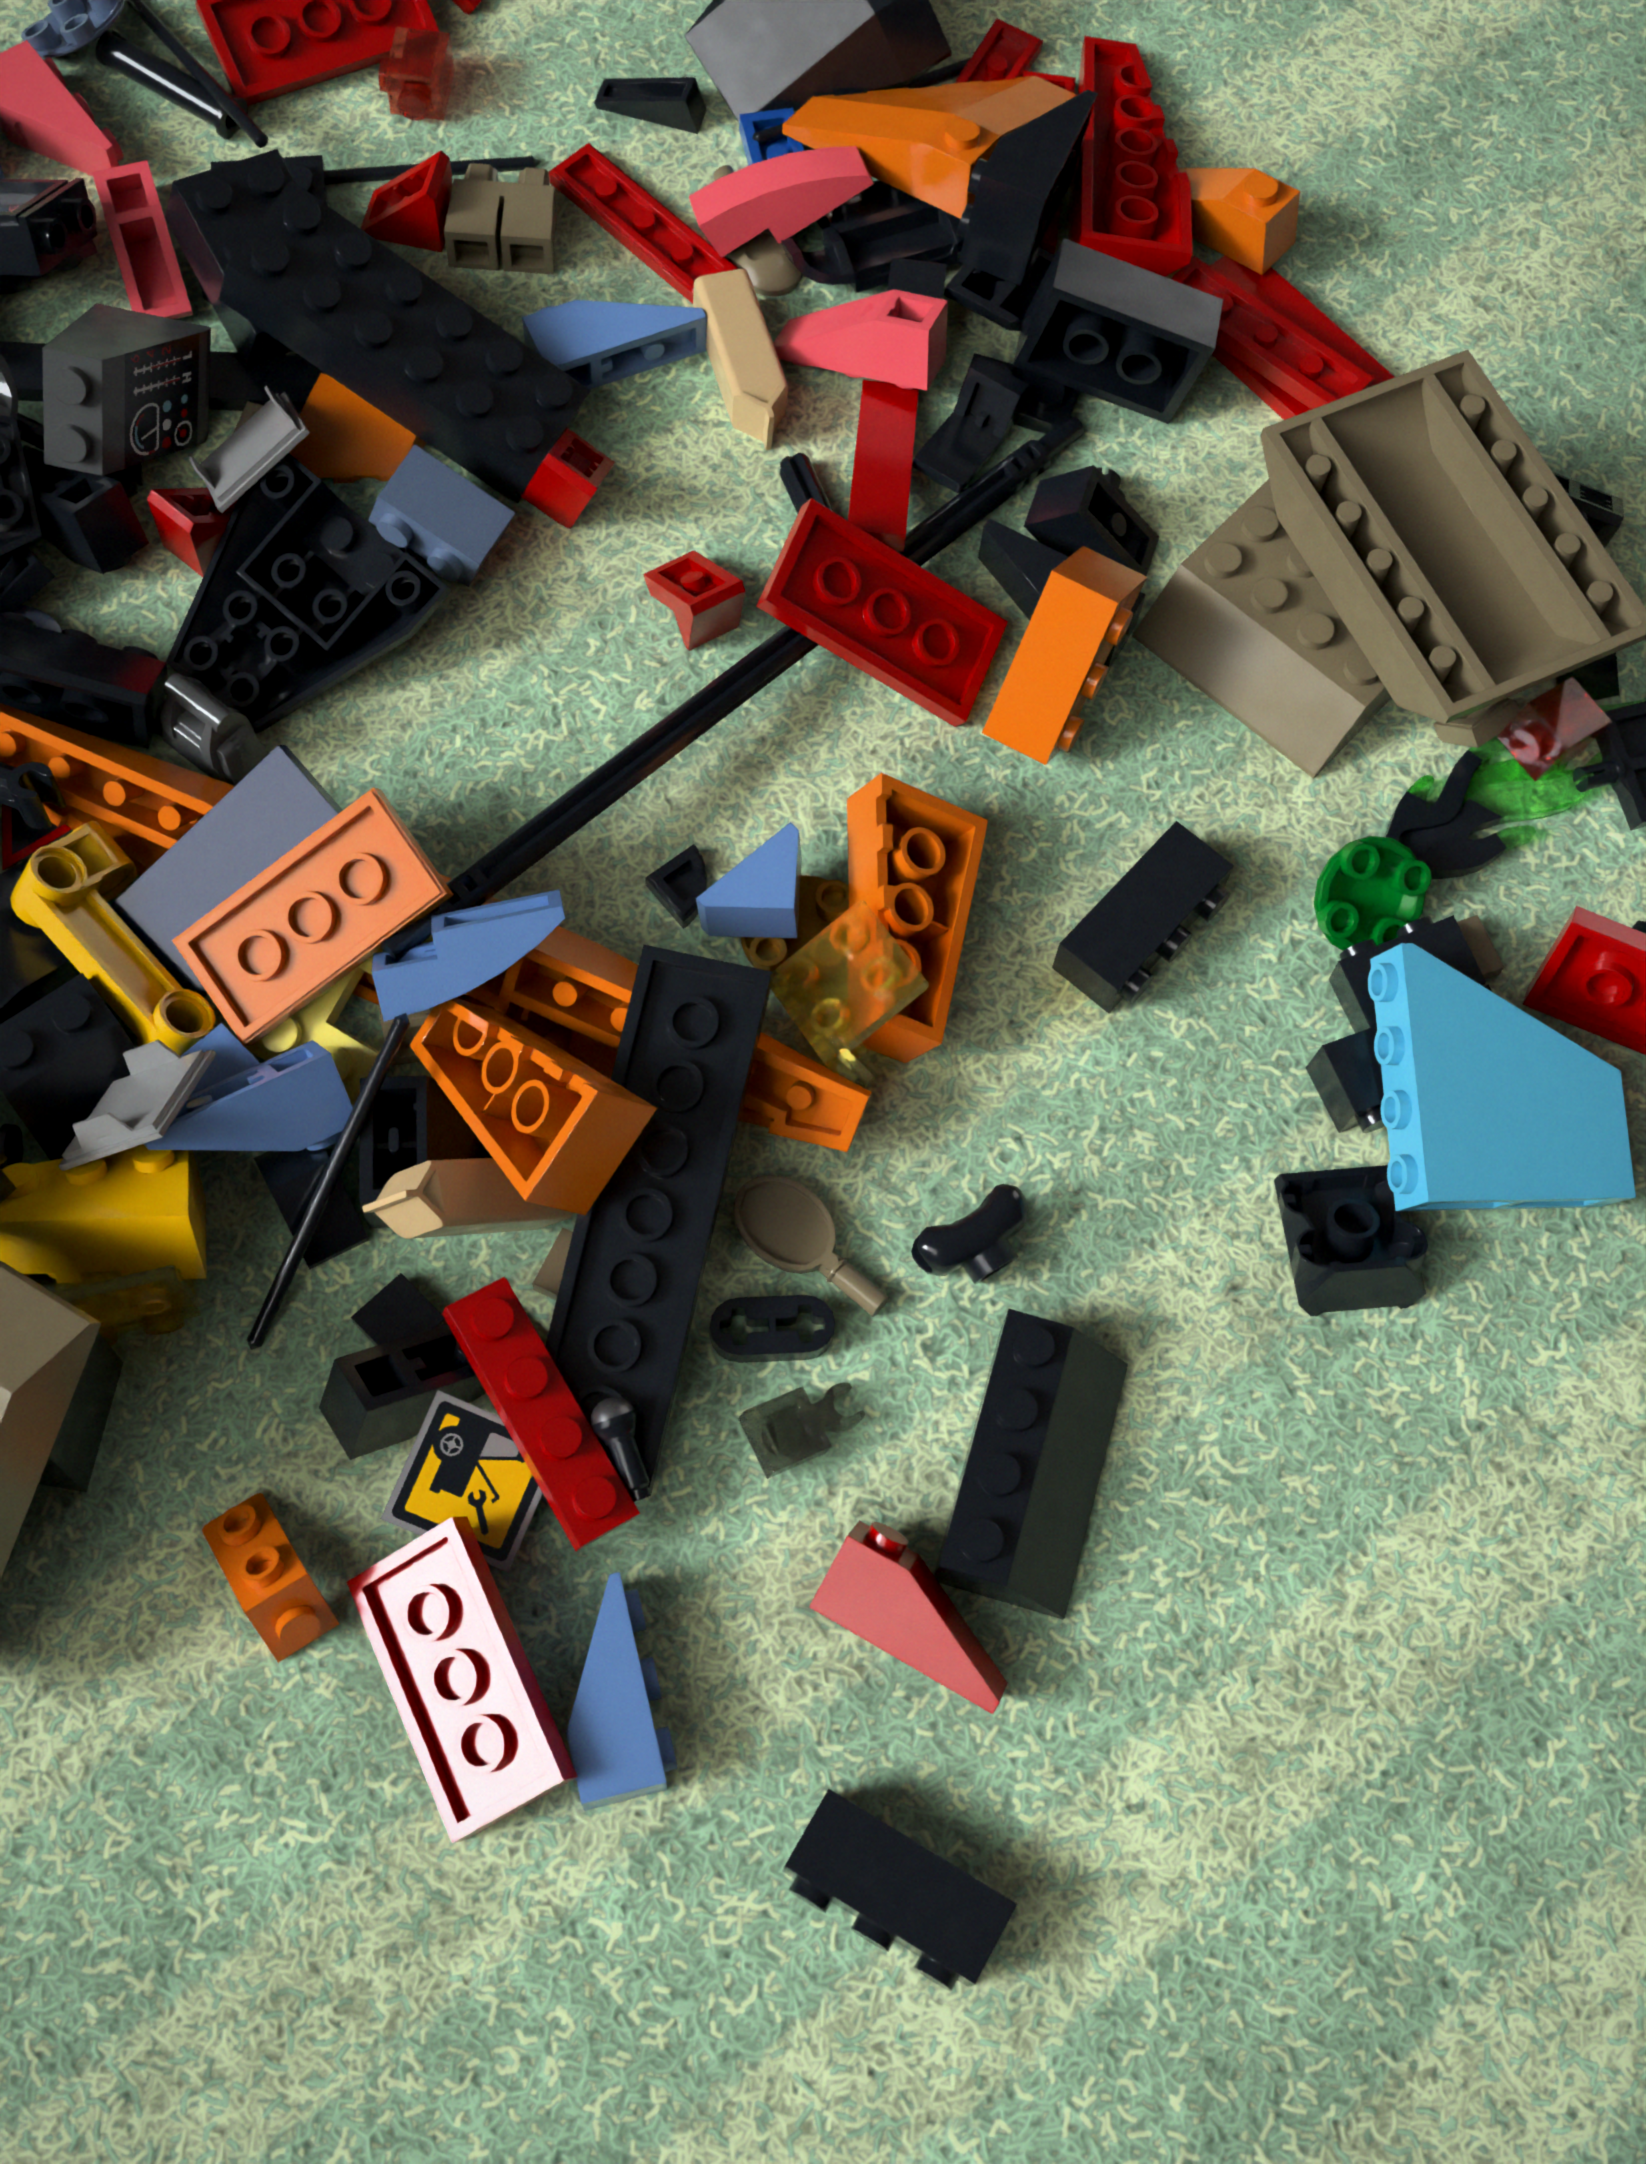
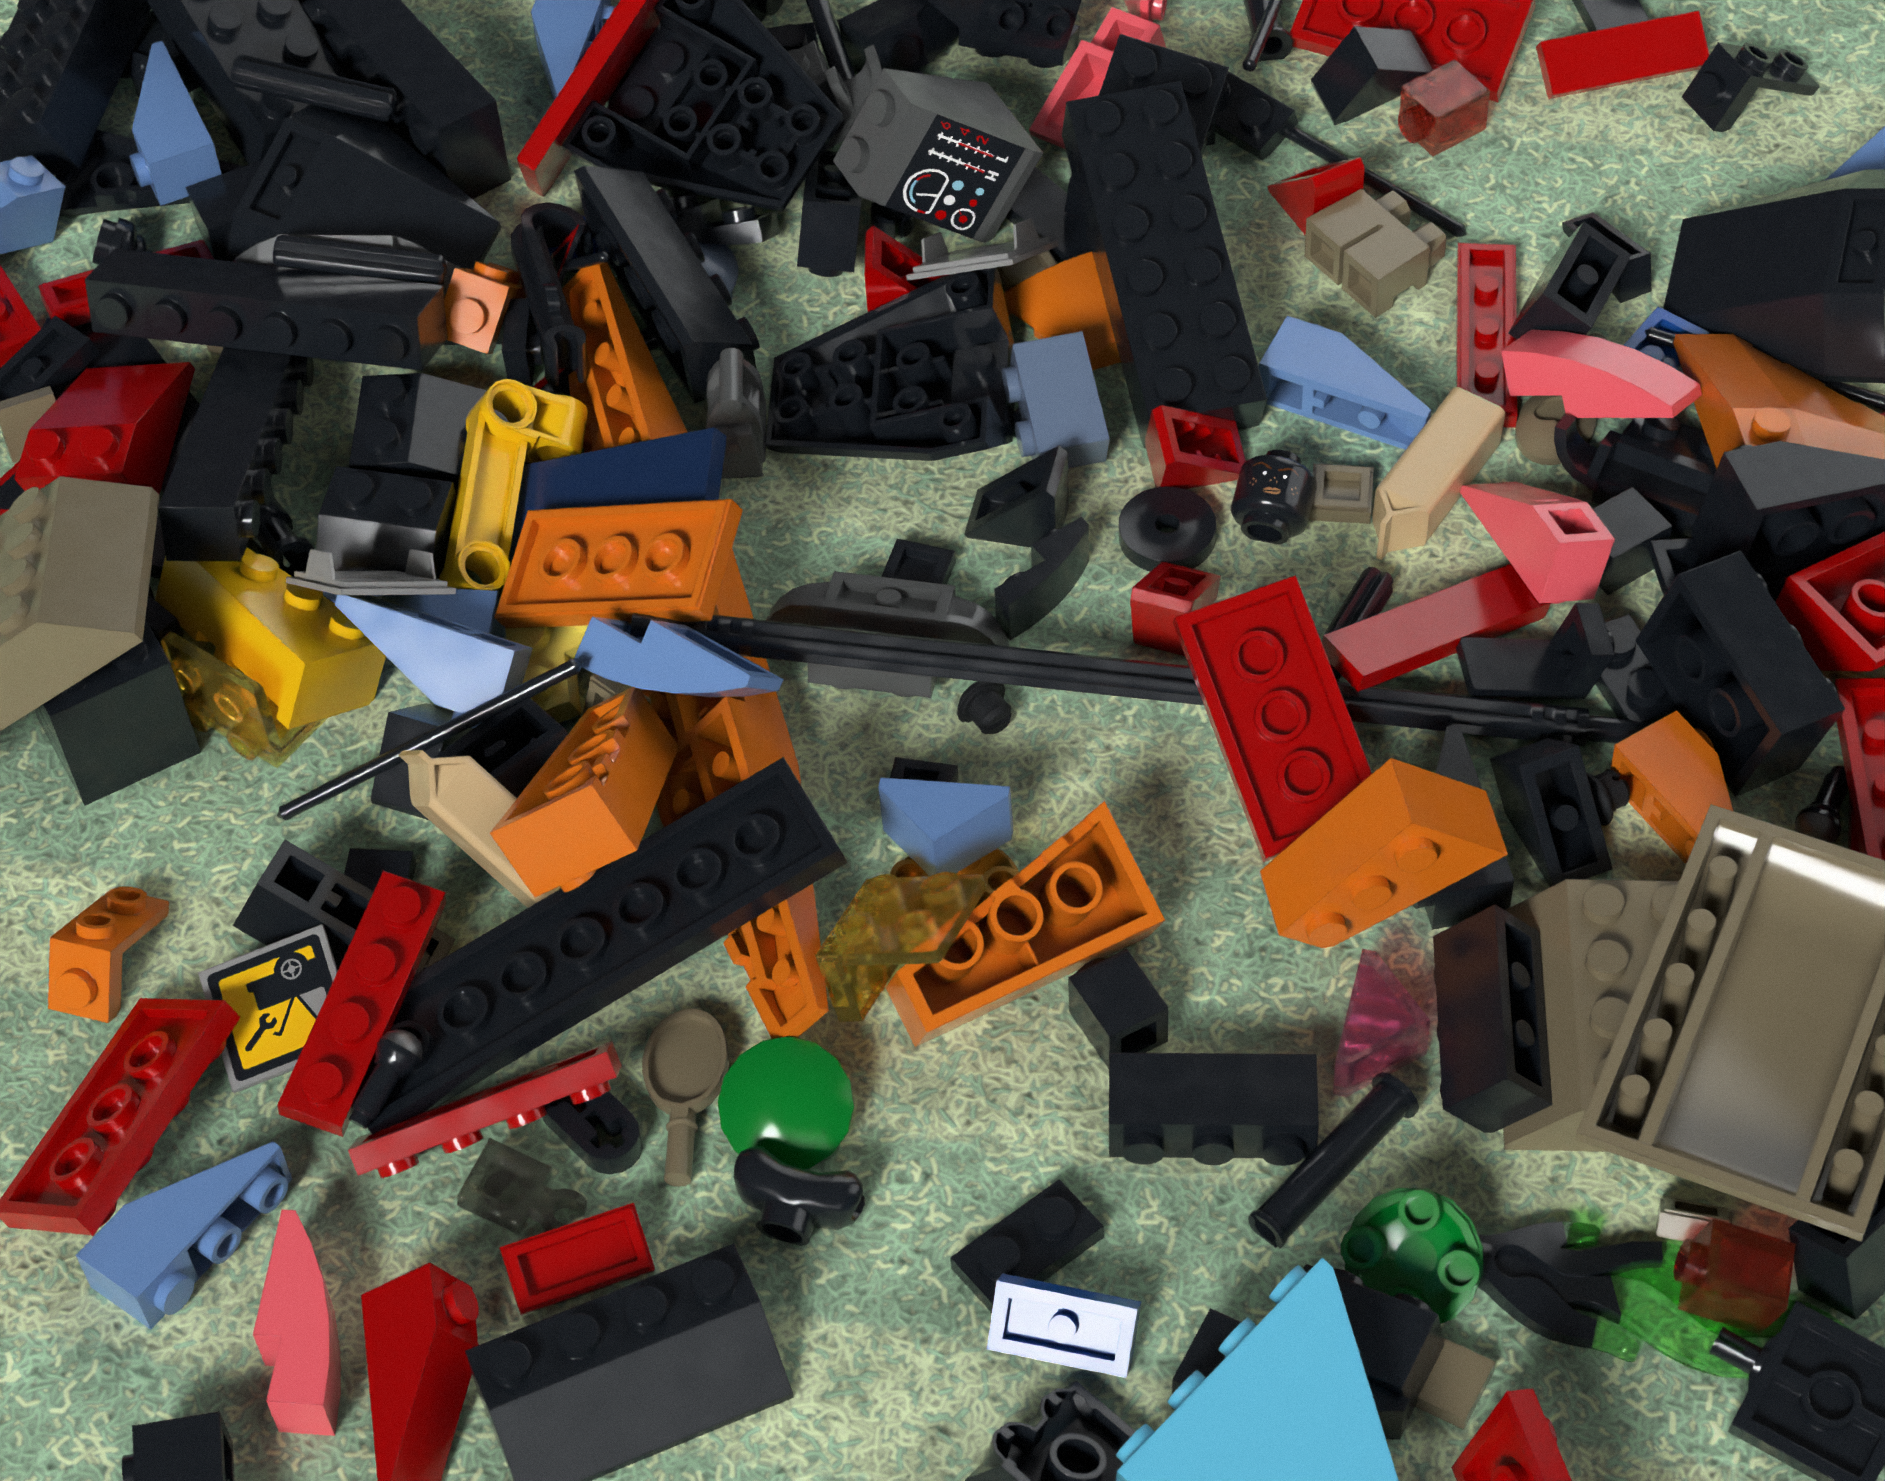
camera: 60 degrees right, 15 degrees down
none -> coral slope [253,1209,341,1436]
none -> red plate [348,1041,622,1178]
none -> red tile [499,1203,655,1316]
none -> green dish [718,1036,854,1170]
none -> dark grey plate [766,571,1009,698]
none -> black tile [881,538,956,585]
none -> black plate [950,1179,1104,1313]
none -> black piece [957,681,1012,734]
none -> black slope [964,445,1069,548]
none -> plate [987,1273,1142,1378]
none -> black slope [994,517,1089,640]
none -> black brick [1068,949,1168,1069]
none -> black piece [1119,487,1216,572]
none -> black head [1231,449,1317,544]
none -> black pin [1248,1072,1419,1248]
none -> dark tan tile [1309,463,1374,524]
none -> black slope [1311,26,1436,125]
none -> clear pink slope [1333,949,1430,1097]
none -> black brick [1433,904,1553,1133]
none -> black brick [1508,222,1632,339]
none -> orange slope [1611,710,1733,864]
none -> black piece [1795,766,1848,843]

